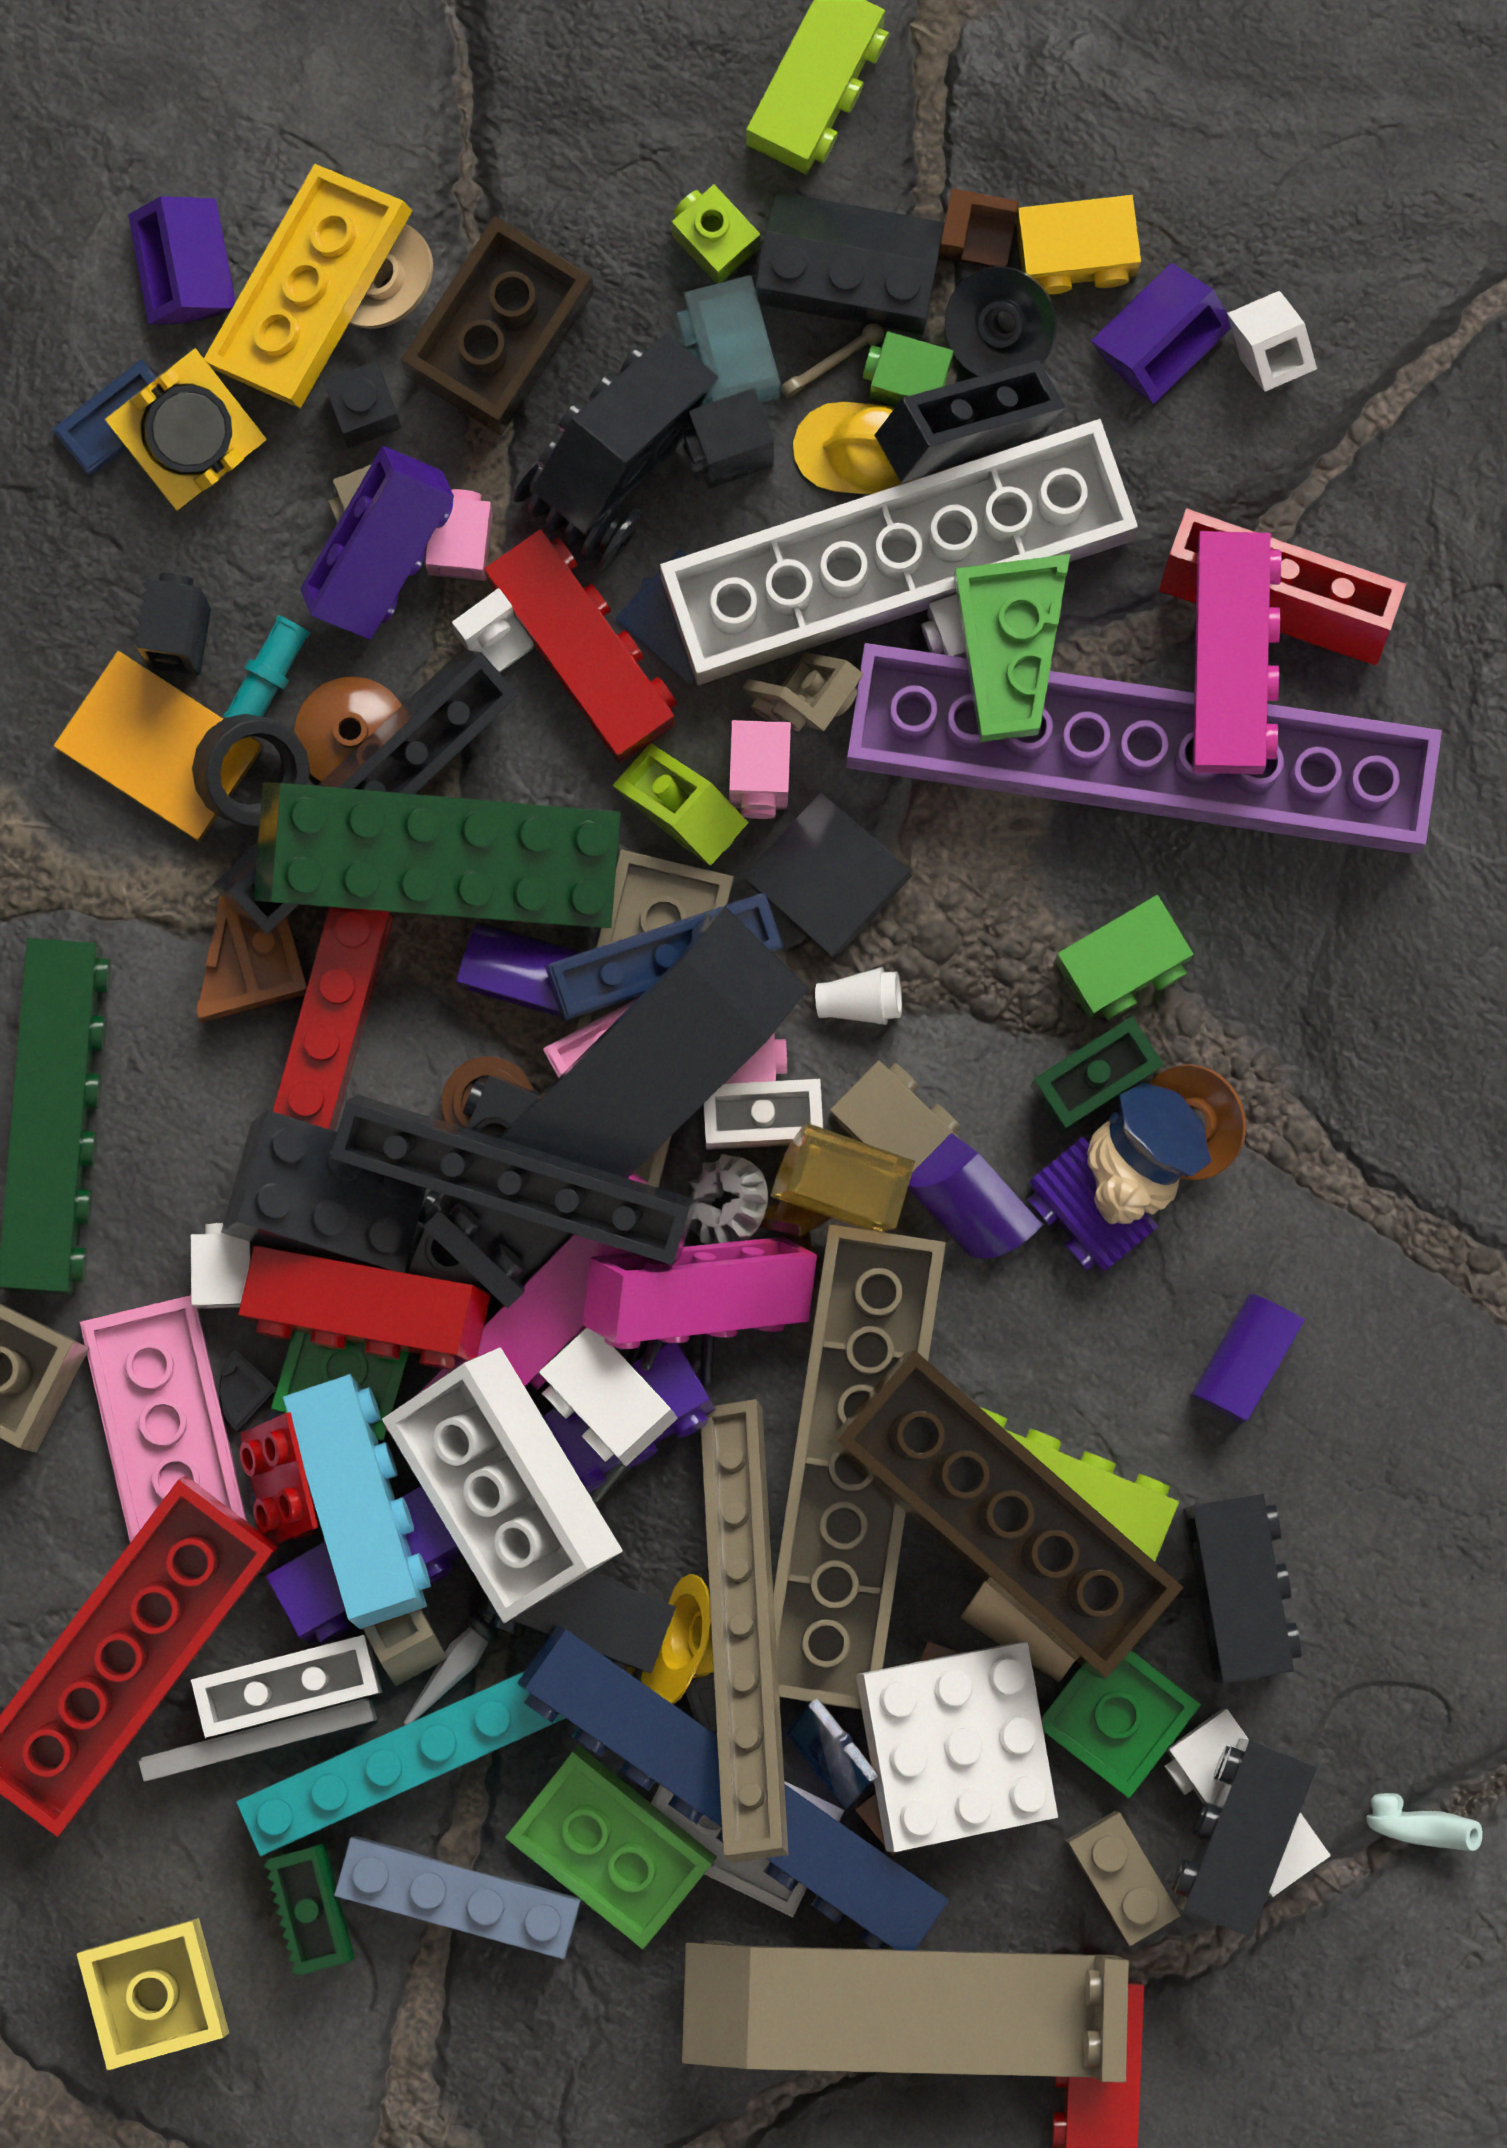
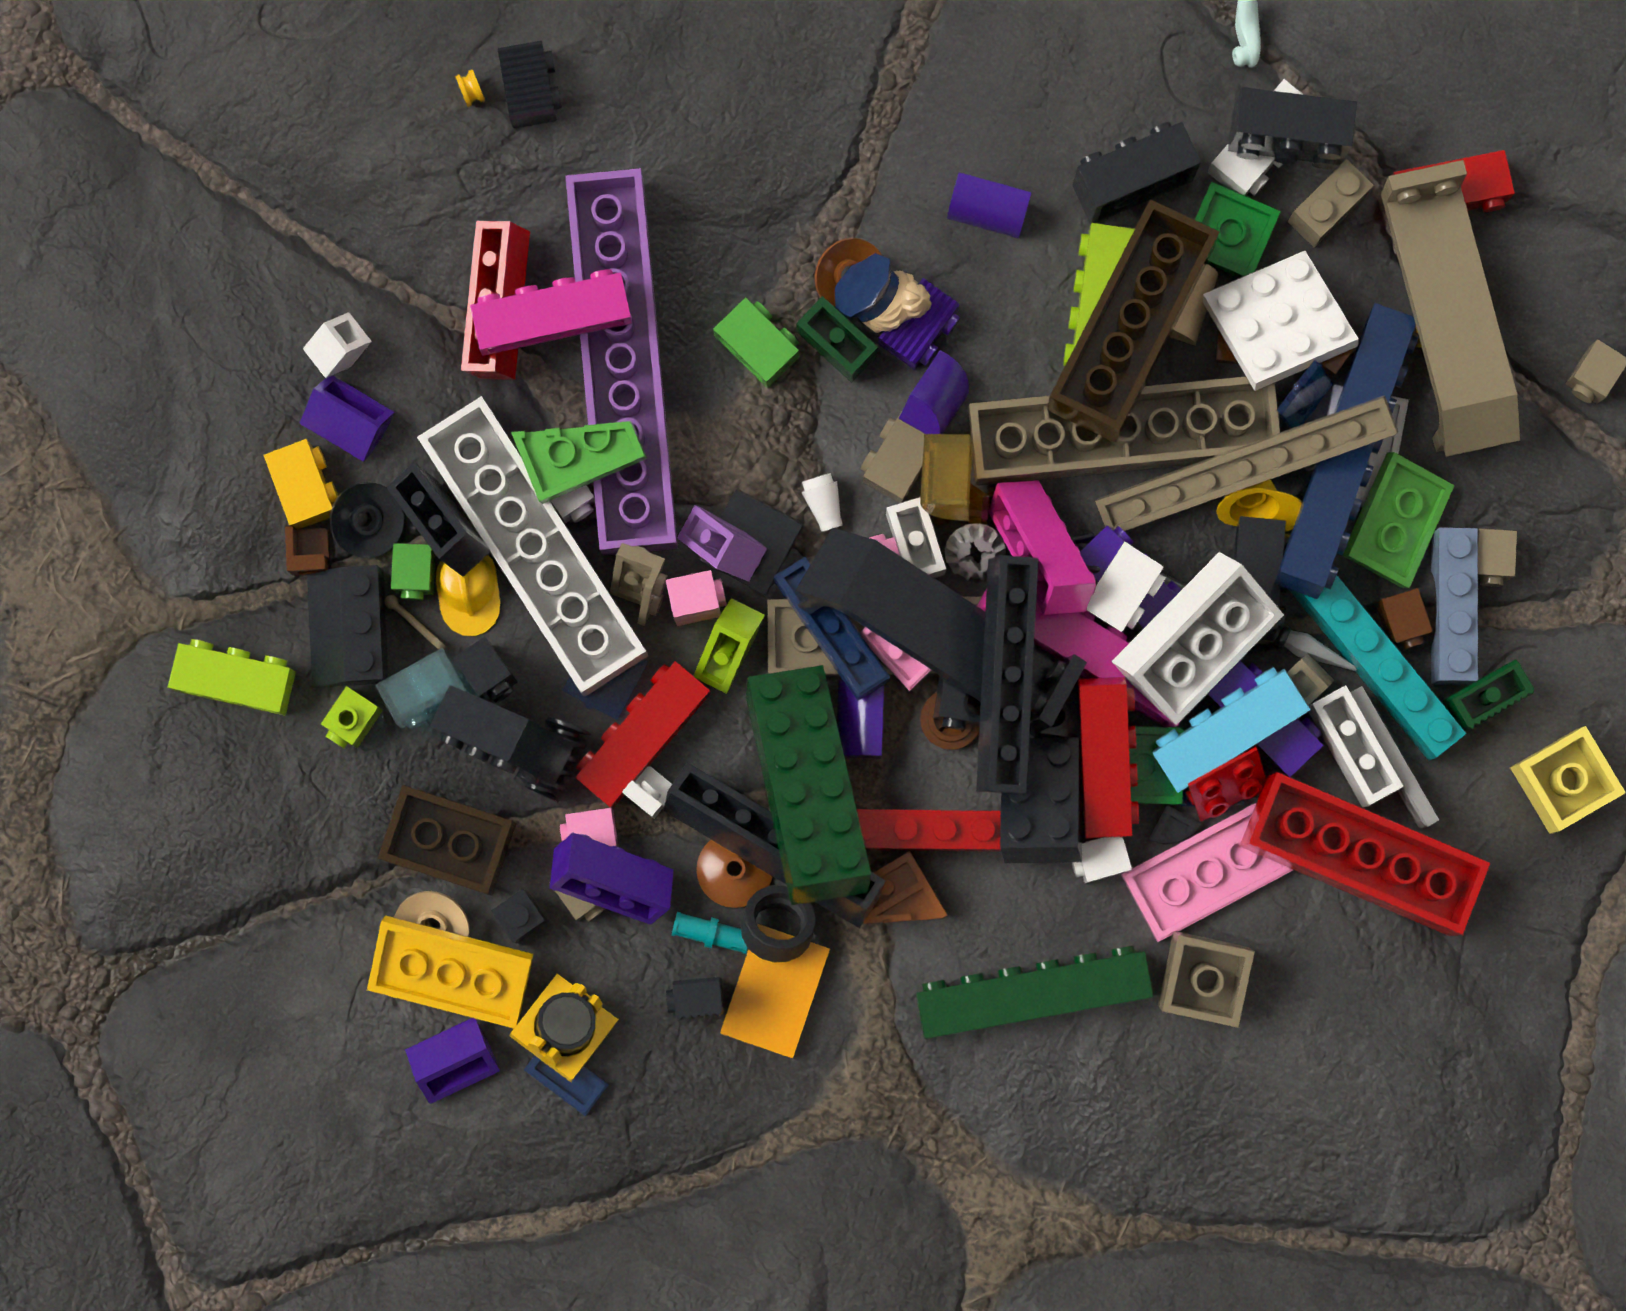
camera: 100 degrees left, 0 degrees up
none -> medium lavender slope [677,505,767,582]
none -> reddish brown brick [1376,588,1433,650]
none -> dark tan brick [1478,529,1517,587]

